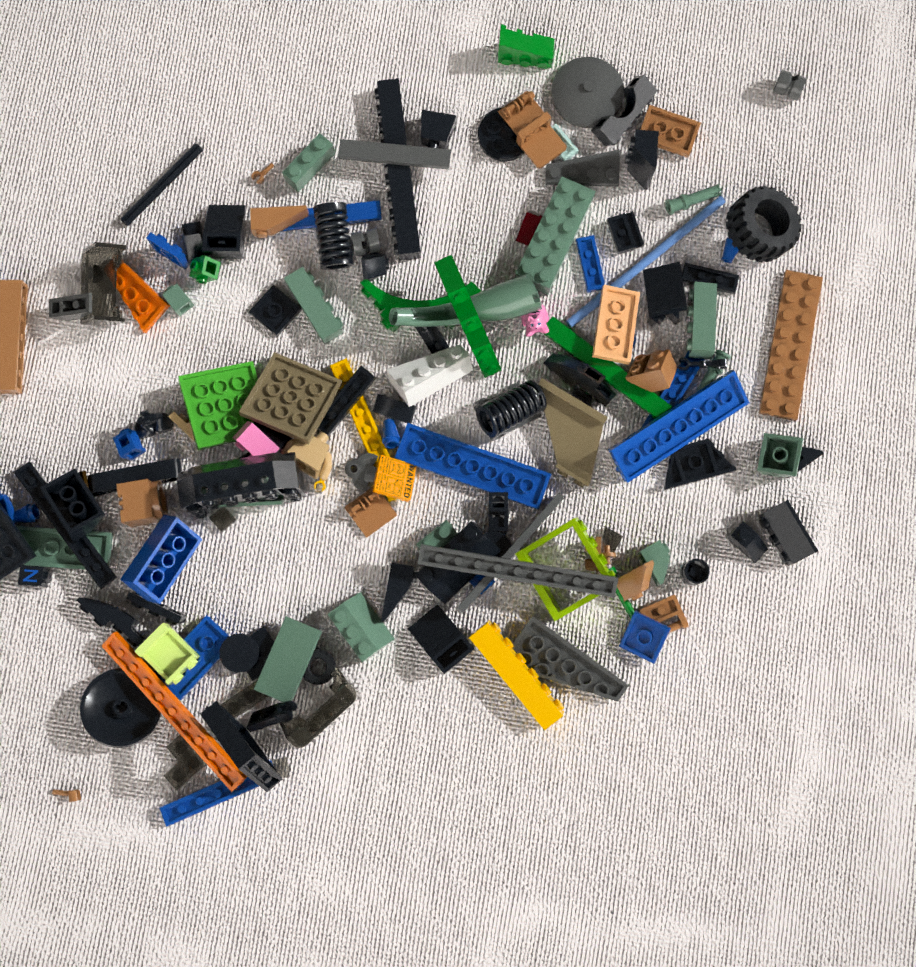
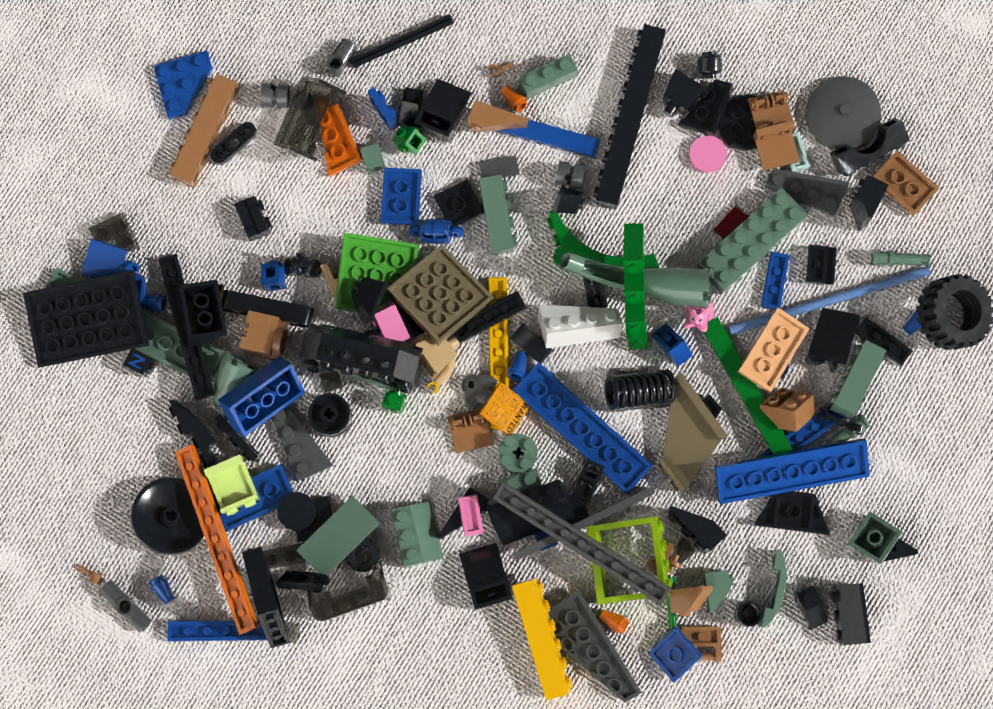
camera: 25 degrees right, 0 degrees up
dark grey slope [49,293,92,321] -> none
clear smoke plate [164,735,206,791] -> none
black piece [313,202,354,270] -> none
dark grey tile [338,139,451,170] -> none
green wedge [498,24,555,69] -> none
black slope [543,353,616,407] -> none
medium nougat plate [758,270,823,421] -> none
none -> dark grey piece [99,580,152,633]
none -> blue cone [149,574,175,604]
none -> black beam [210,122,257,165]
none -> sand green cone [211,353,258,408]
none -> black brick [234,196,272,242]
none -> dark grey wheel [261,83,290,108]
none -> dark grey wing [271,406,334,482]
none -> black wheel [308,393,353,438]
none -> dark grey piece [326,38,357,77]
none -> black slope [351,277,388,324]
none -> blue plate [381,168,422,226]
none -> green brick [382,390,407,414]
none -> blue piece [409,218,463,245]
none -> bright pink tile [458,494,484,537]
none -> dark grey tile [479,155,520,178]
none -> sand green brick [499,434,538,474]
none -> orange cone [501,85,527,113]
none -> orange cone [599,609,630,634]
none -> blue slope [651,323,693,367]
none -> black slope [666,506,727,553]
none -> black wing [678,79,734,136]
none -> bright pink tile [689,135,727,173]
none -> black head [697,51,722,79]
none -> sand green slope [759,550,787,628]

